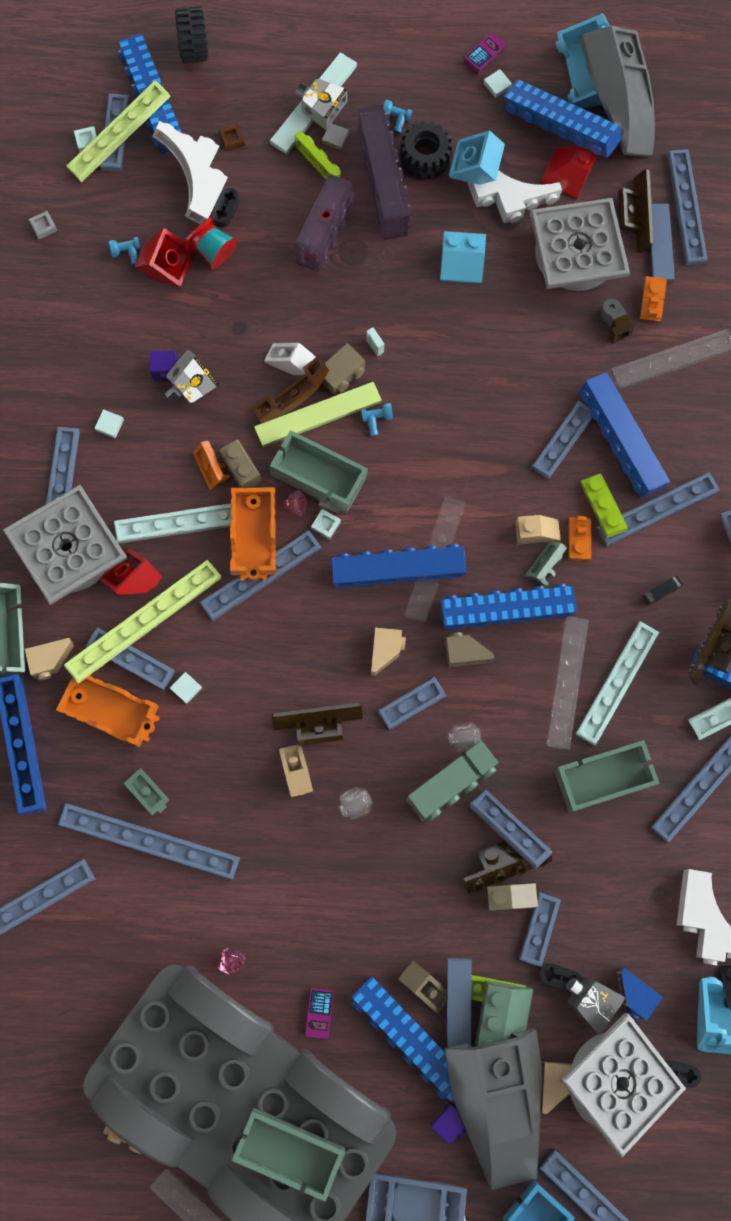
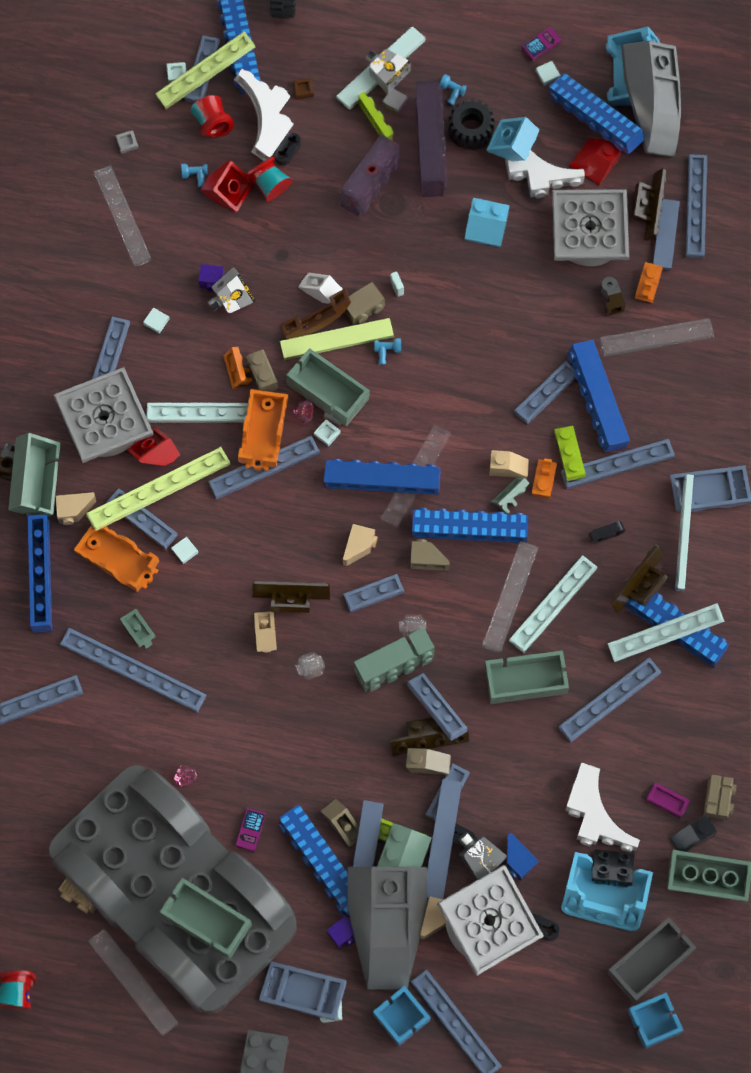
camera: 15 degrees right, 5 degrees down
none -> clear tile [94,165,152,267]
none -> red hat [191,95,234,138]
none -> sand blue tile [427,779,462,900]

